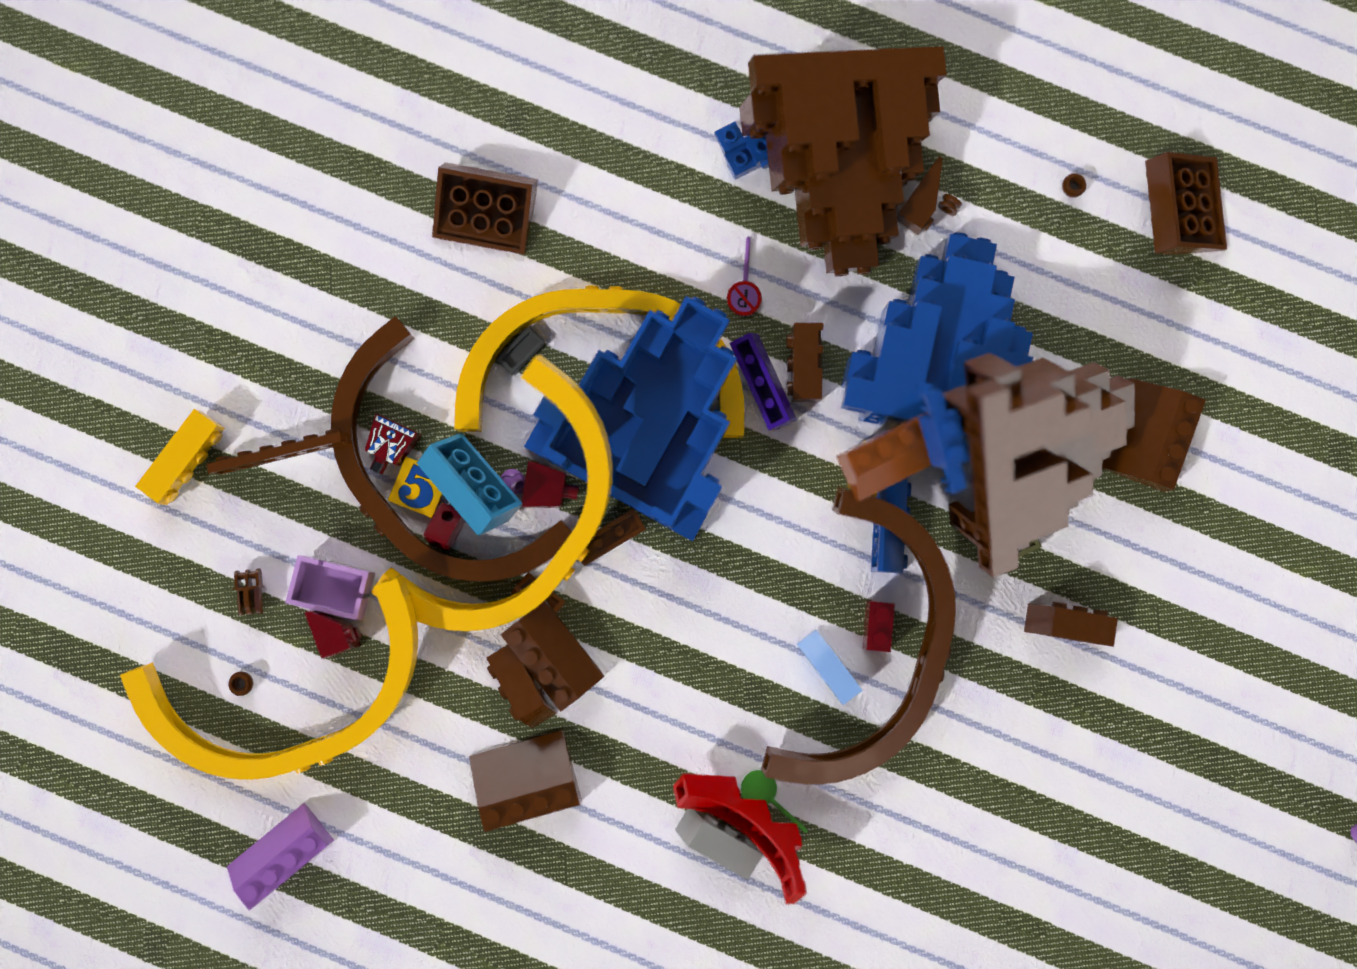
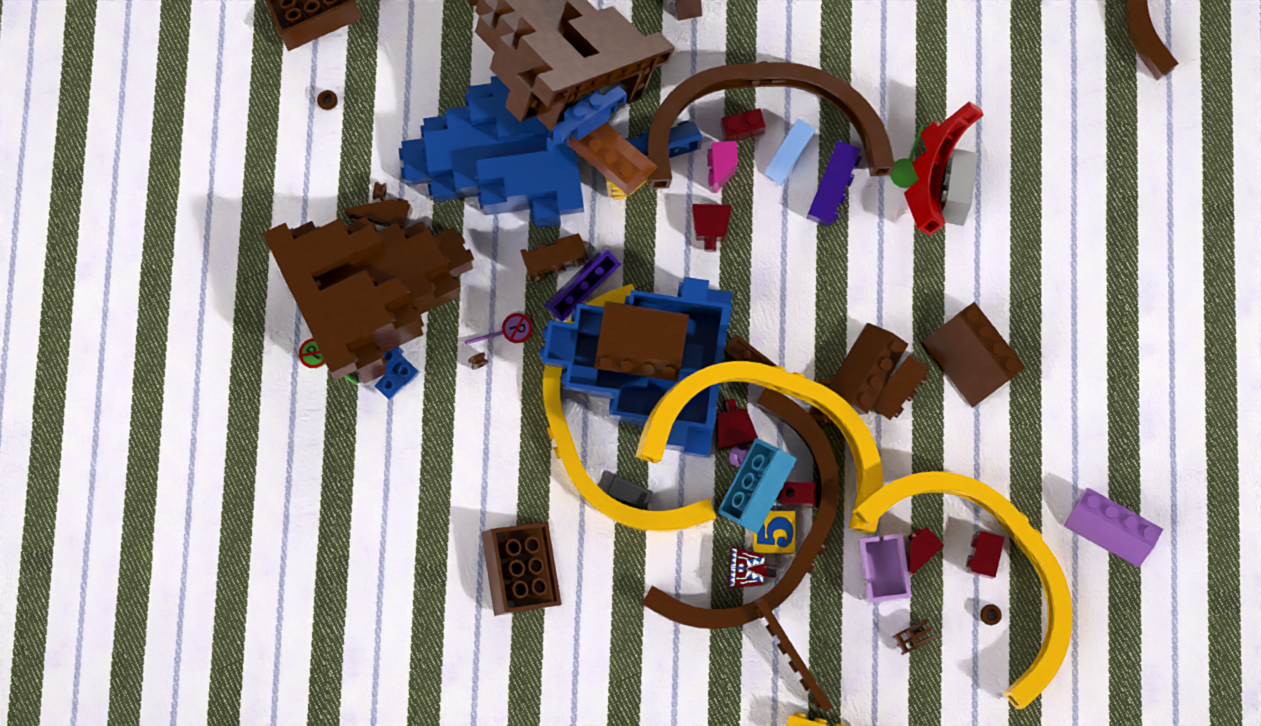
camera: 110 degrees left, 5 degrees down
none -> reddish brown bush [468,352,489,370]
none -> reddish brown slope [594,301,689,381]
none -> dark red torso [692,204,732,252]
none -> dark pink slope [707,141,738,193]
none -> dark purple brick [806,140,862,228]
none -> dark red brick [965,530,1005,579]

